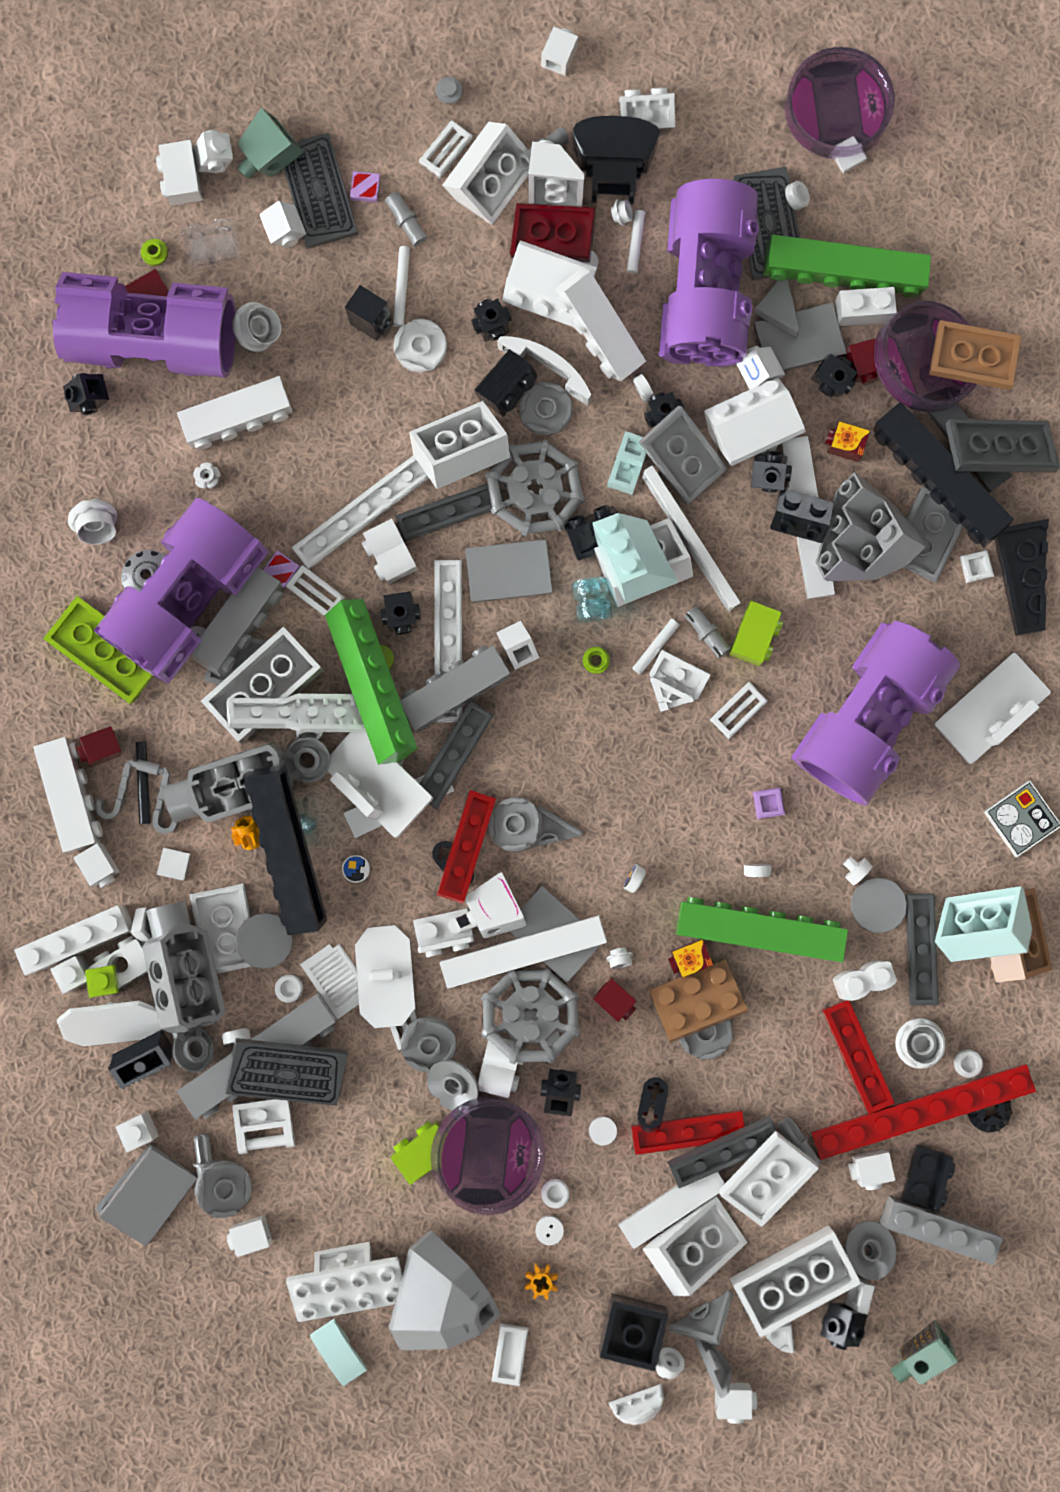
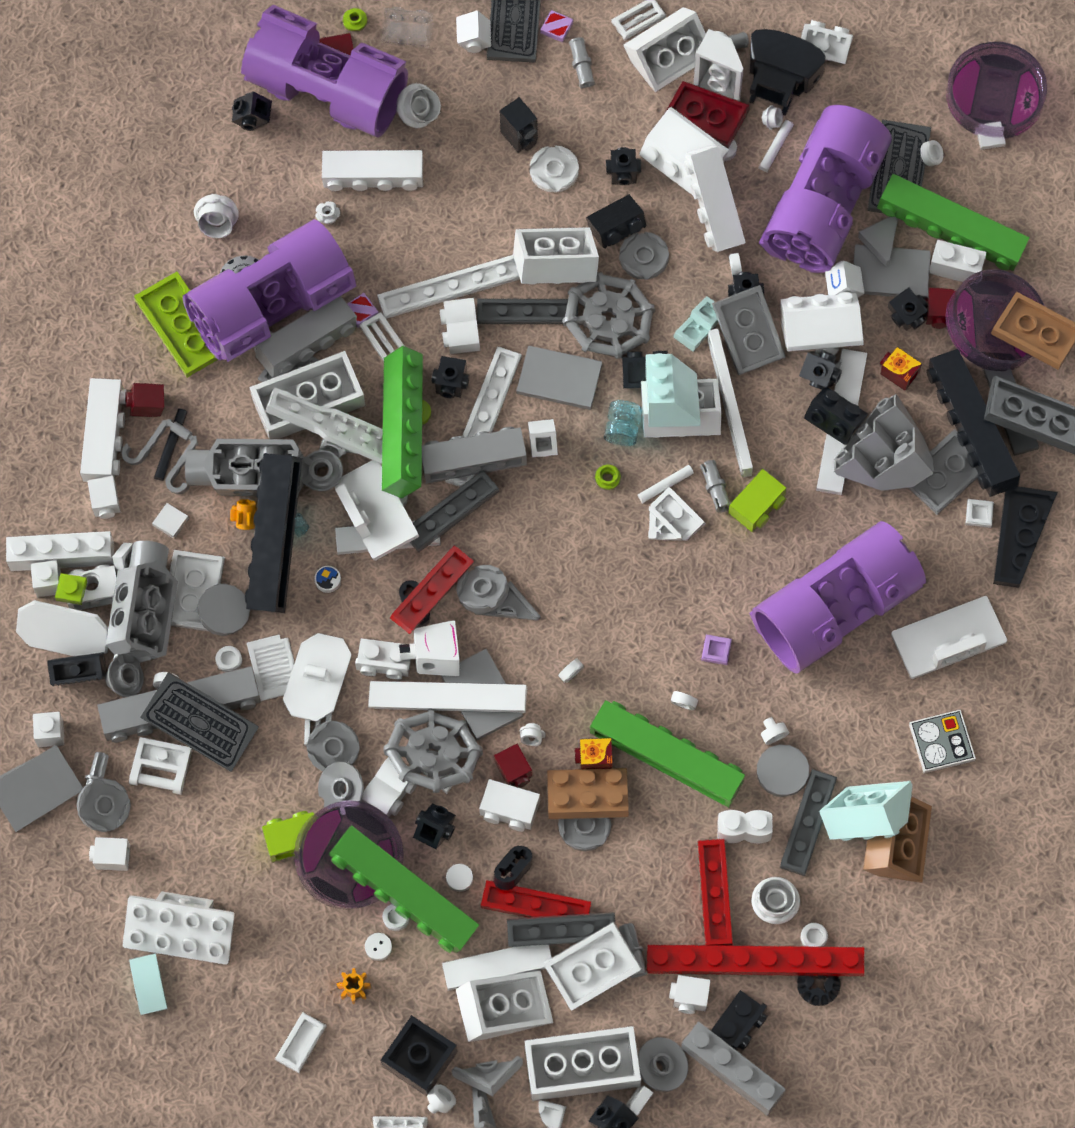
camera: 20 degrees right, 15 degrees down
light grey brick [389,1230,501,1351] -> none
white bar [393,246,410,327] -> none
white slope [497,336,591,406] -> none
white tile [710,682,768,739] -> none
none -> bright green brick [328,825,479,953]
none -> white brick [479,779,540,832]

